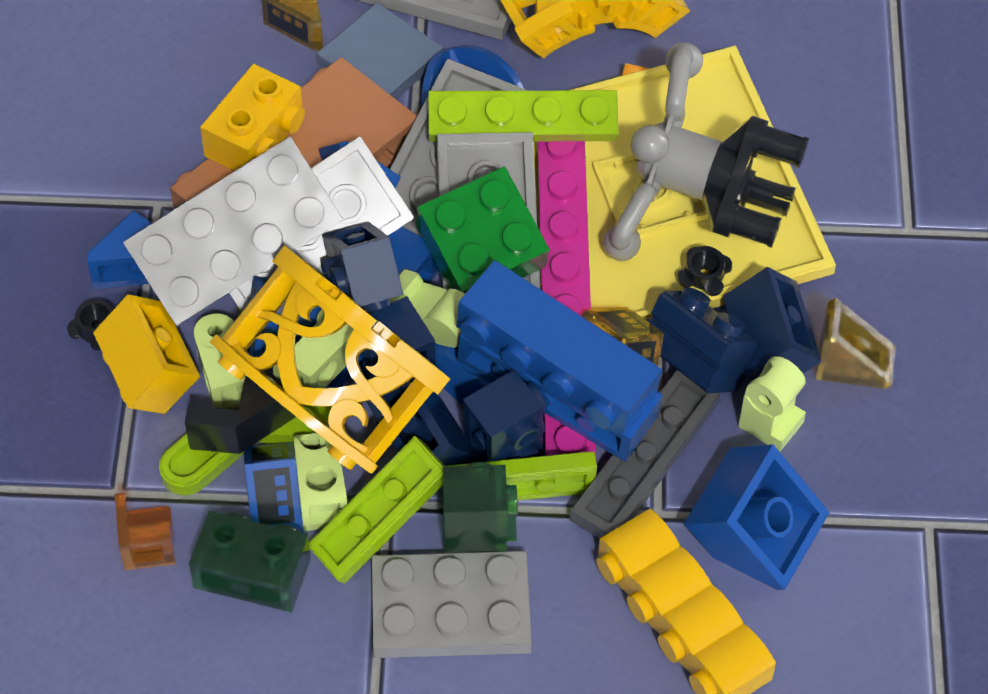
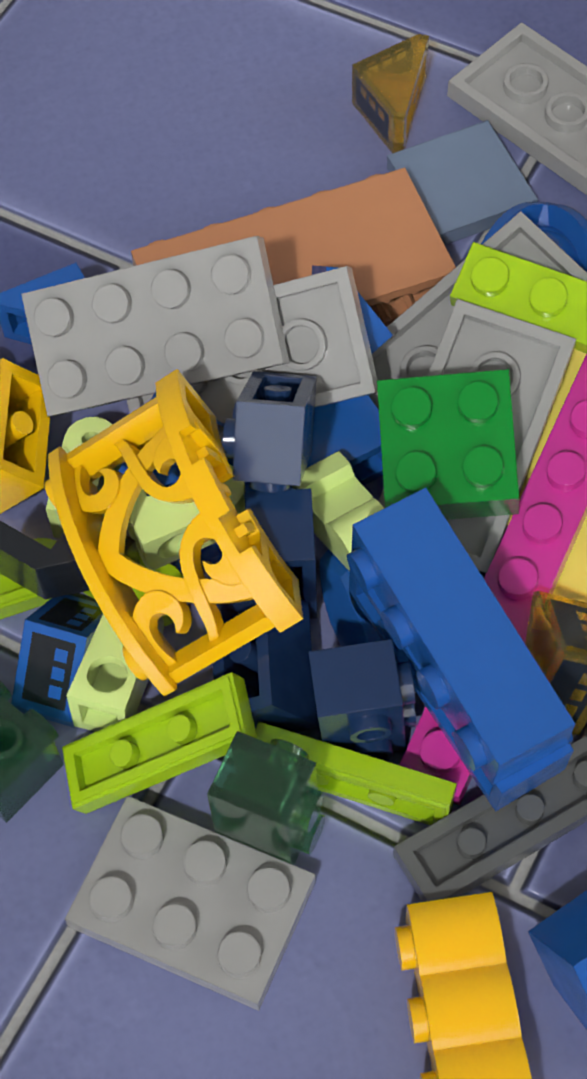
camera: 30 degrees right, 5 degrees up
yellow brick [200,64,305,171] -> none

